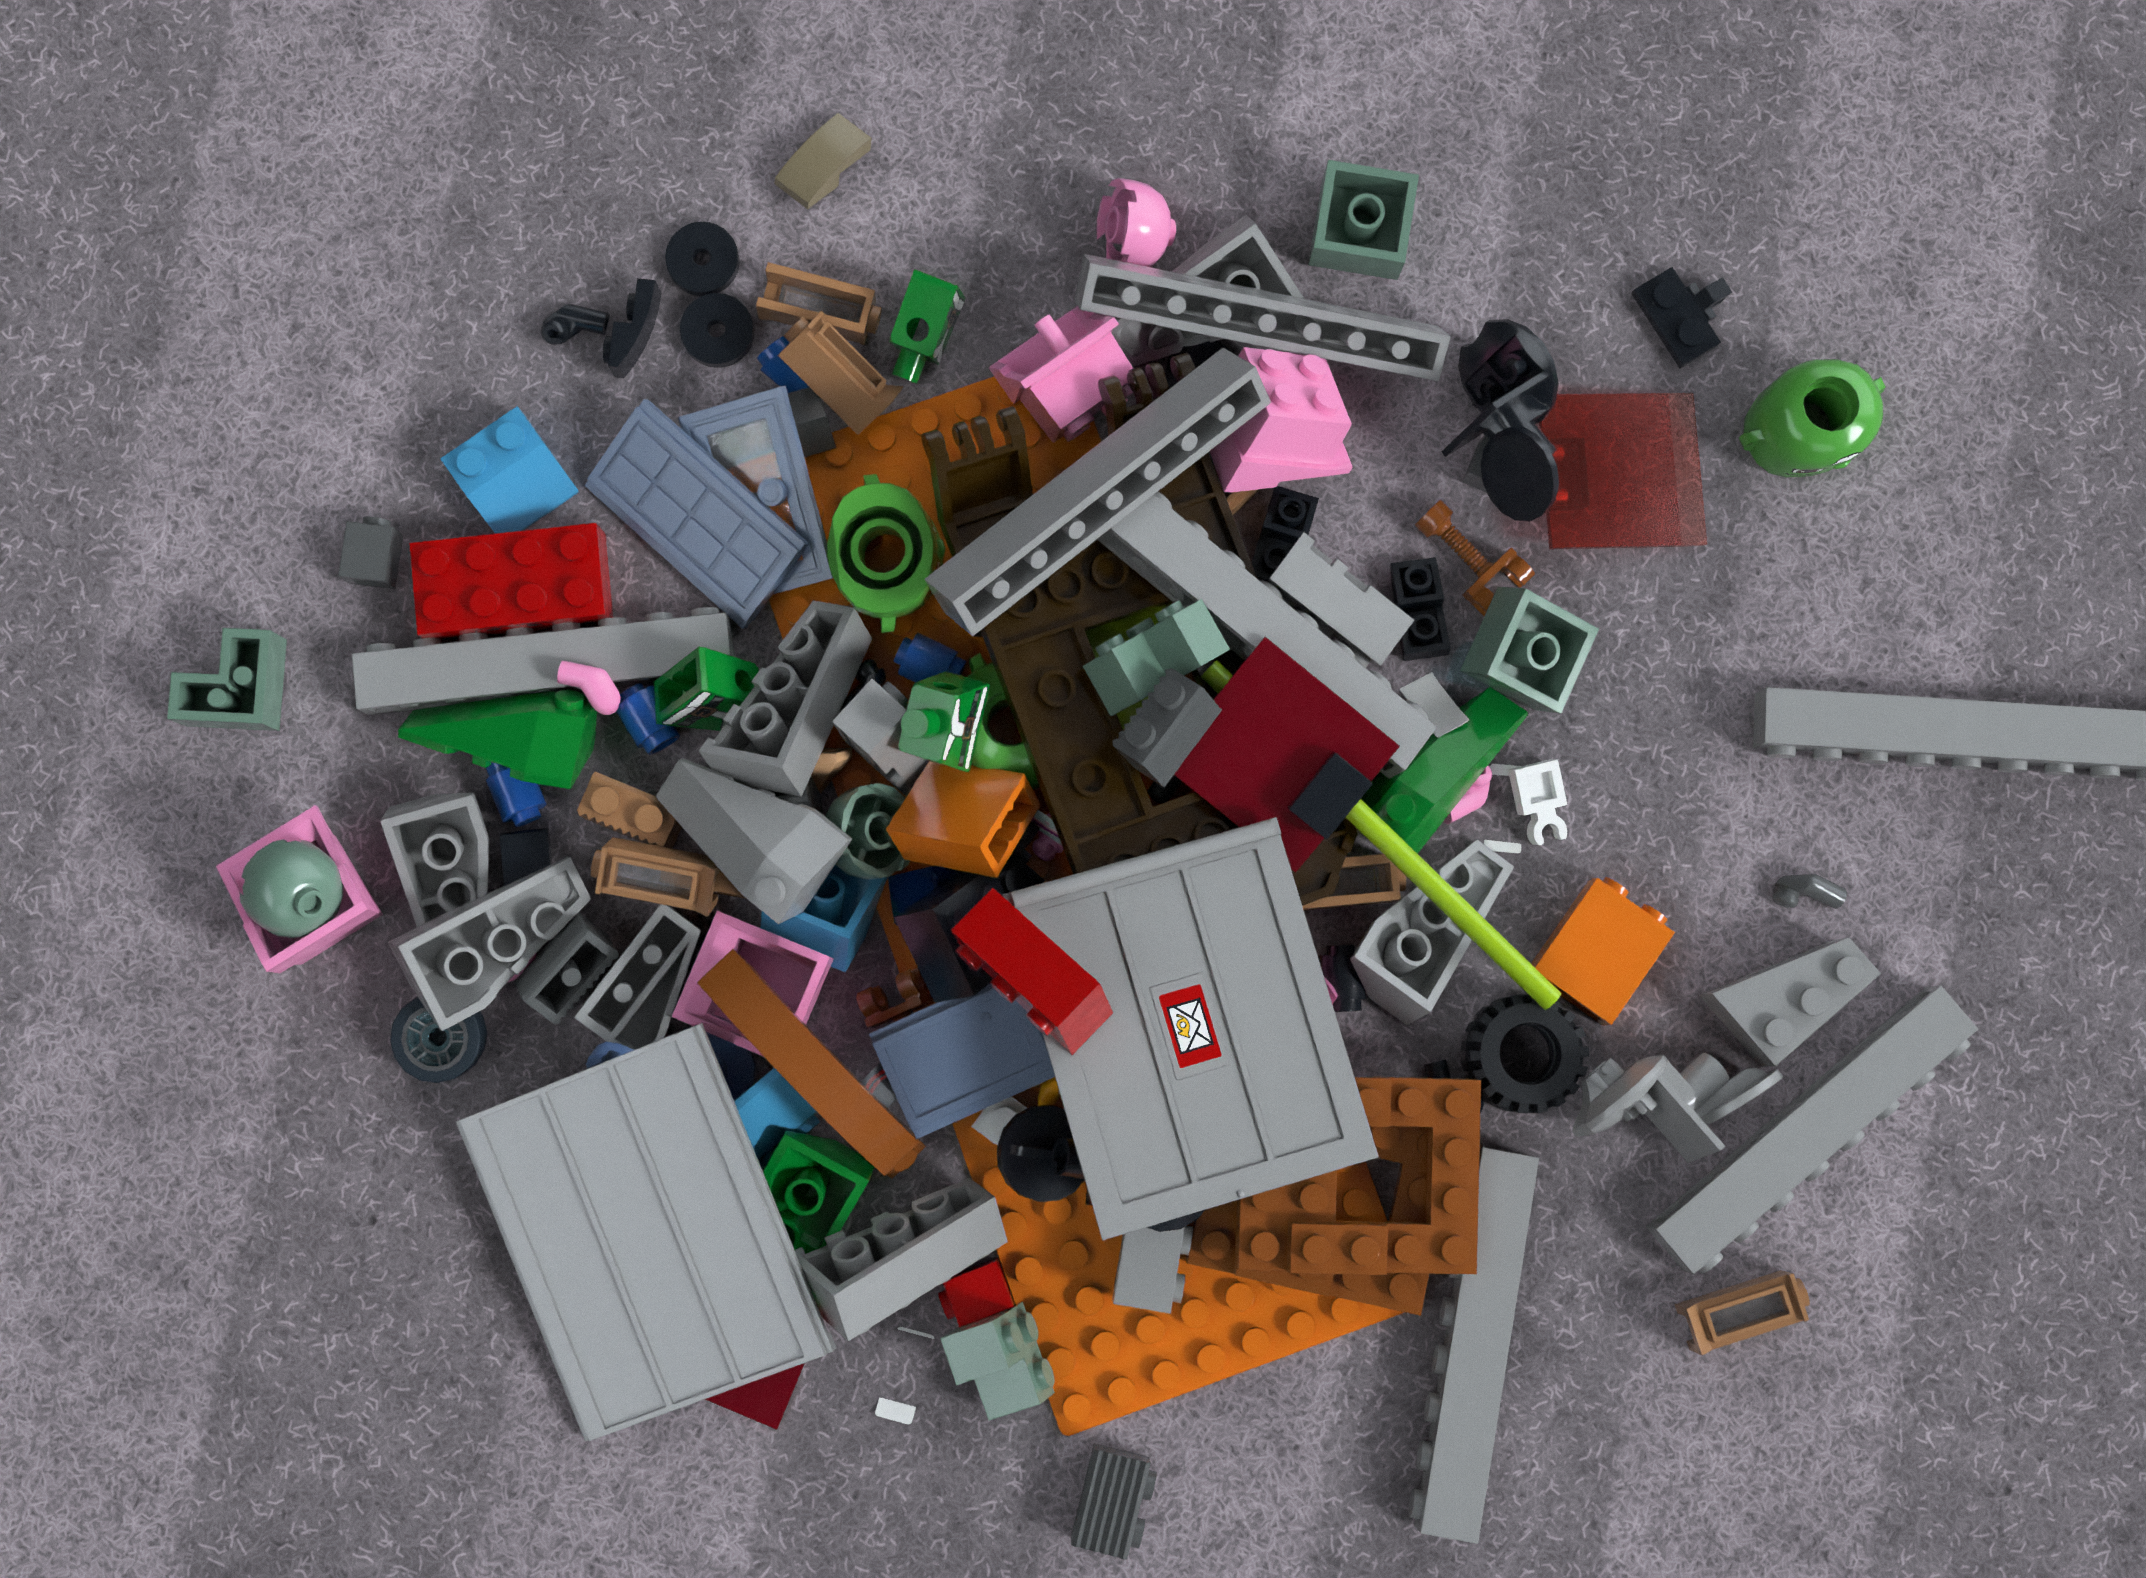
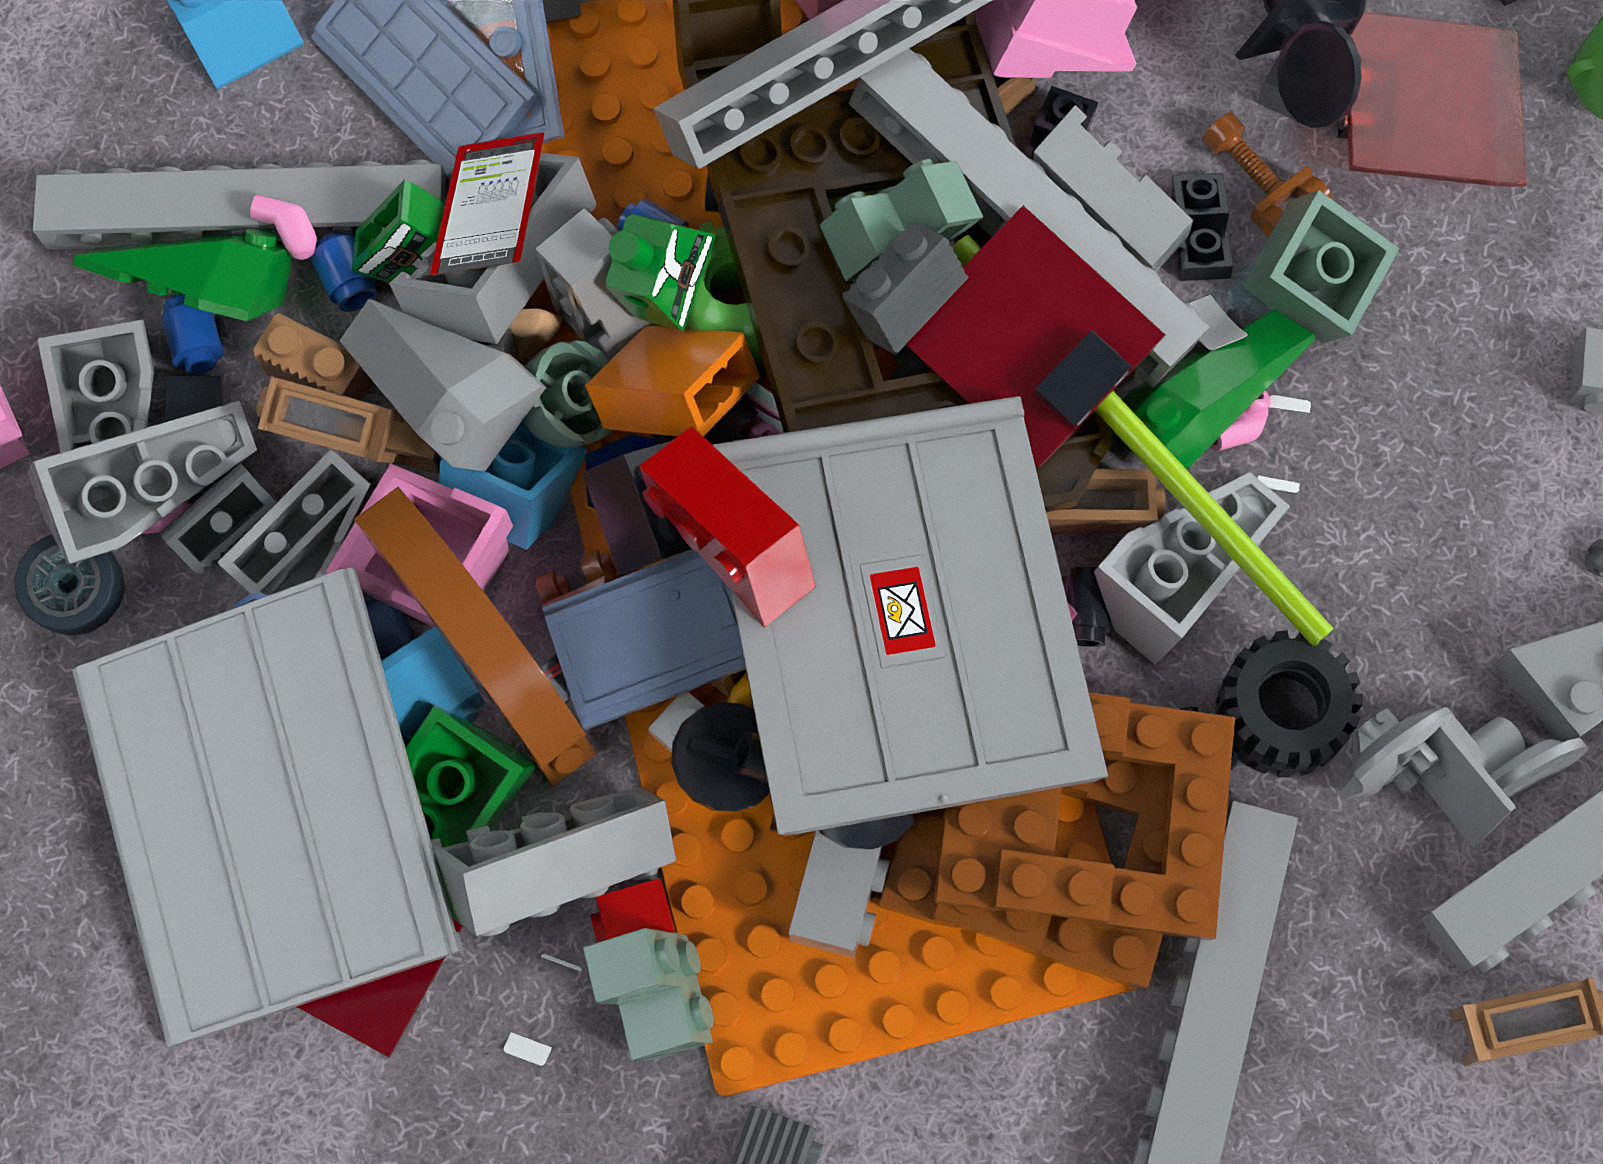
camera: 15 degrees right, 10 degrees down
dark grey brick [338,516,404,589] -> none
red brick [409,523,613,642] -> none
bright green piece [827,474,946,633] -> none
white plate [1508,759,1567,845] -> none
orange brick [1531,877,1675,1026] -> none
none -> sticker [430,132,545,275]

